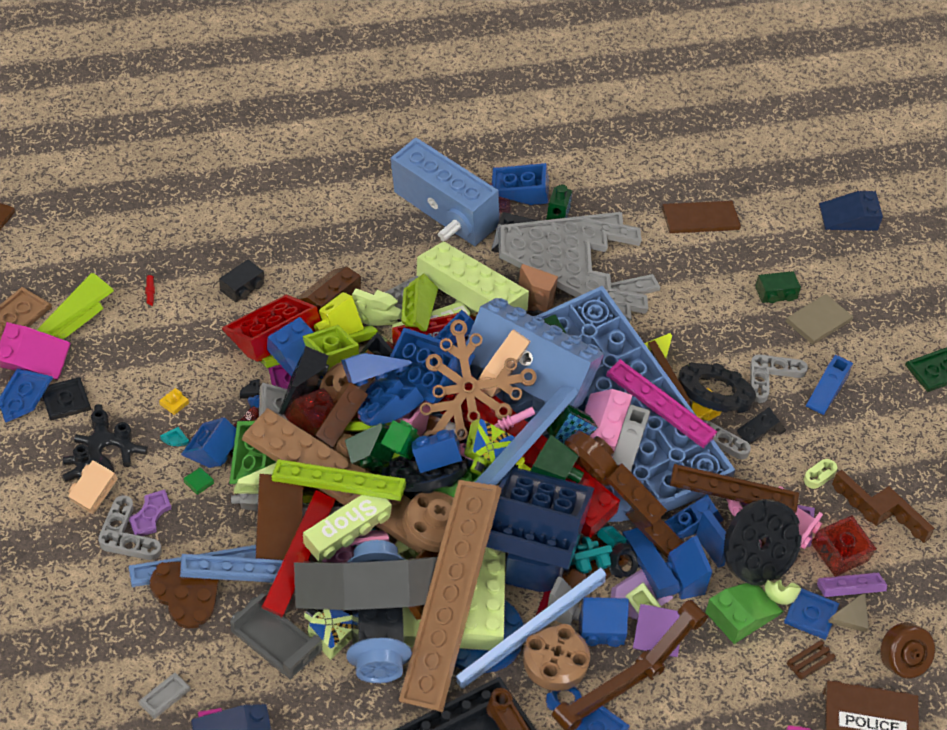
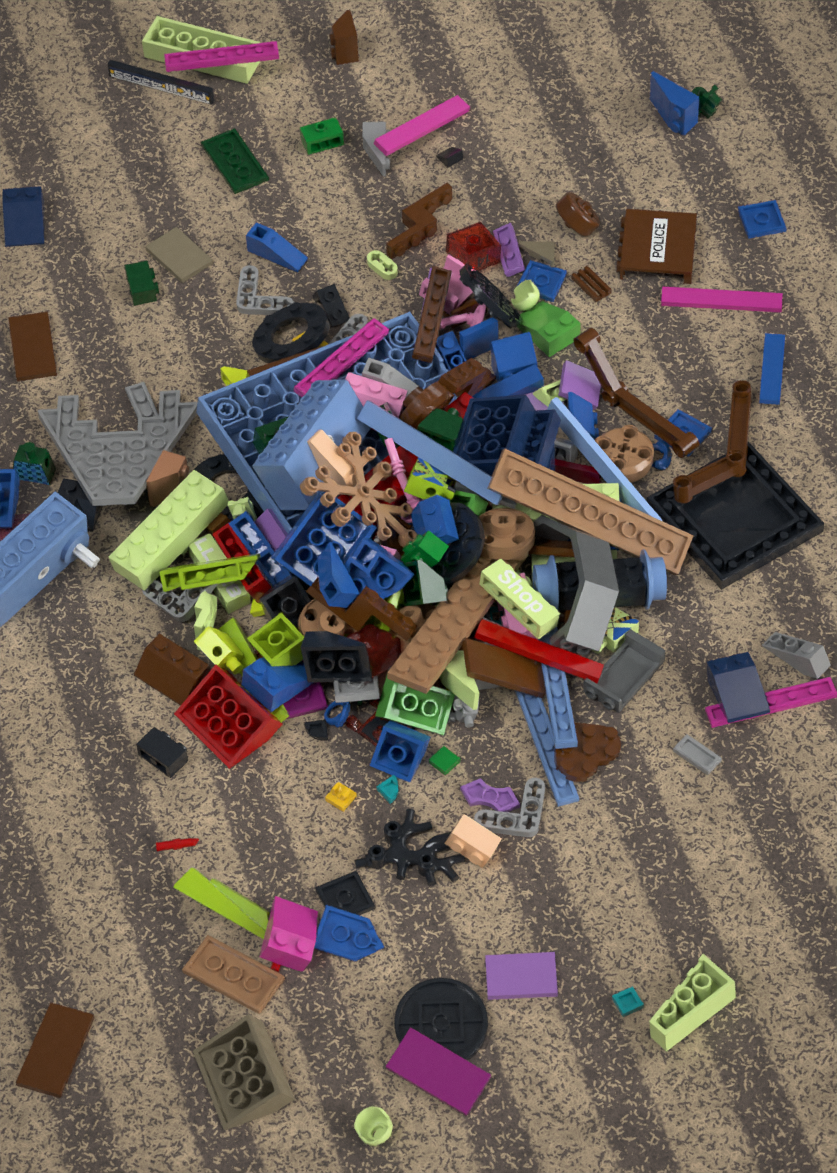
camera: 85 degrees left, 5 degrees up
lime tile [271,459,406,501] -> none

